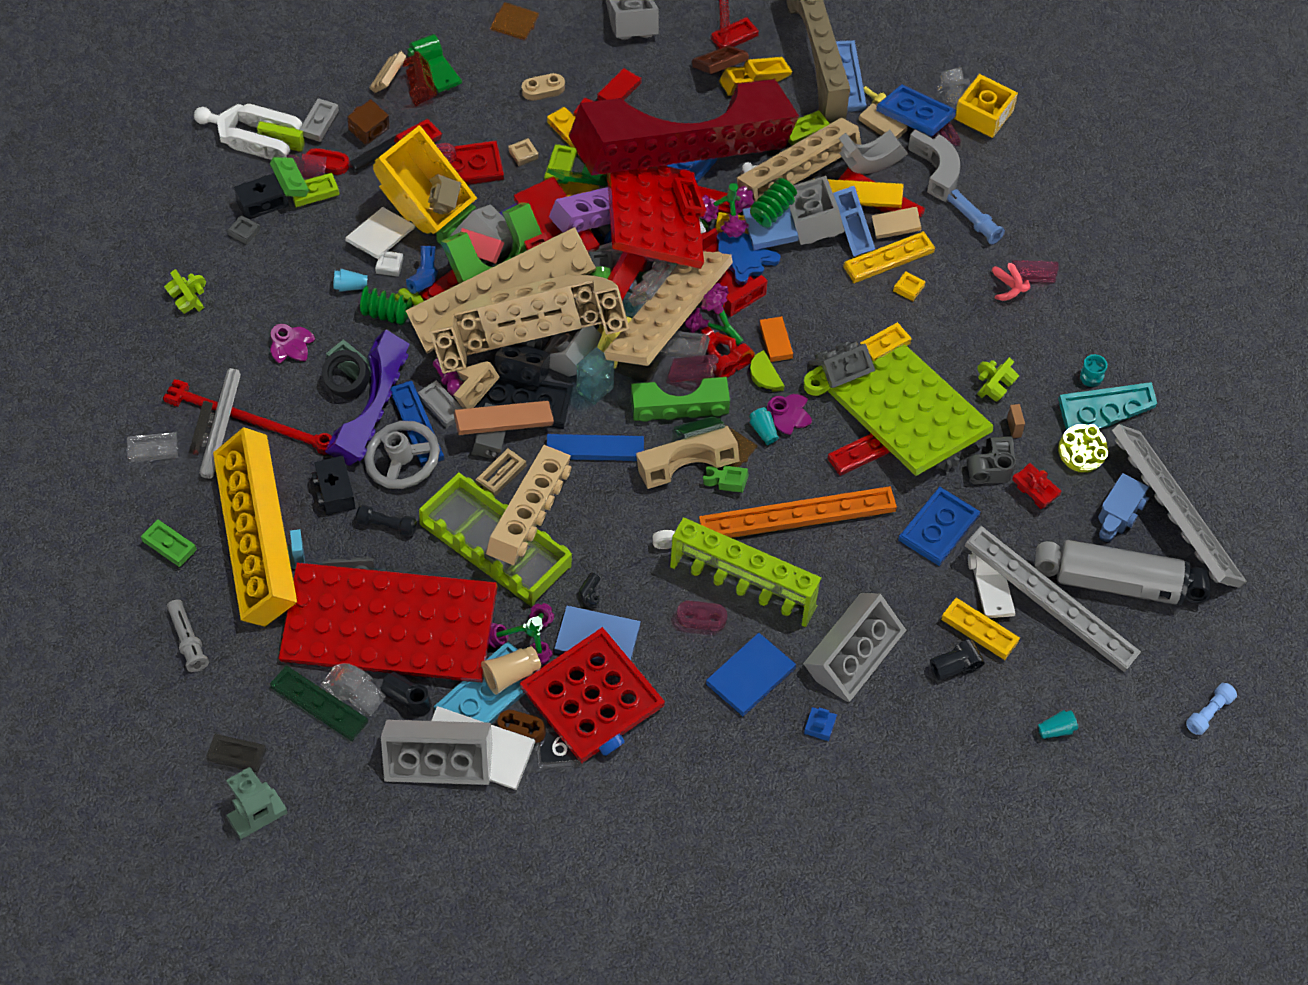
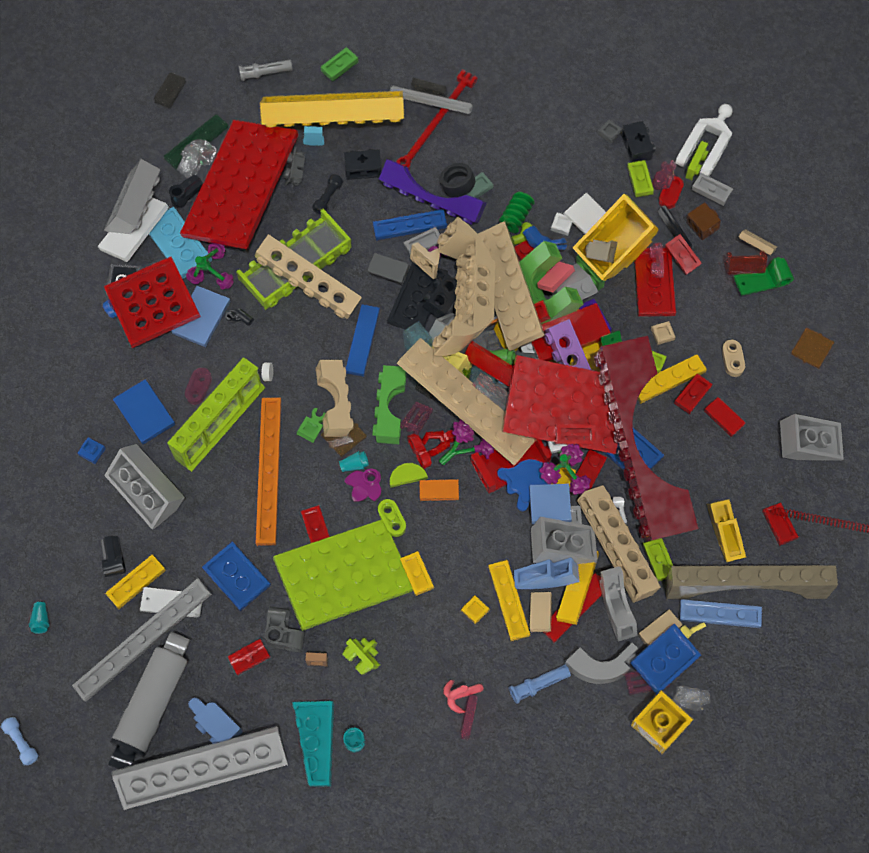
camera: 105 degrees right, 10 degrees up
clear plate [127,432,178,462] -> none
lime hips [164,269,206,314] -> none
sand green tile [226,767,288,840] -> none
bright green plate [270,157,309,197] -> none
magenta plate [270,324,315,363] -> none
medium azure cone [333,269,367,292] -> none
light grey piece [364,421,440,489] -> none
nougat tile [454,401,554,435] -> none
tan tile [476,448,526,497] -> none
tan plant [481,647,541,695] -> none
reddish brown beam [497,710,546,743] -> none
clear plate [659,331,710,360] -> none
clear green piece [674,416,725,438] -> none
copper tile [691,46,749,74] -> none
green piece [750,178,797,228] -> none
dark grey bracket [809,341,875,388] -> none
neon yellow tile [1058,424,1108,473] -> none

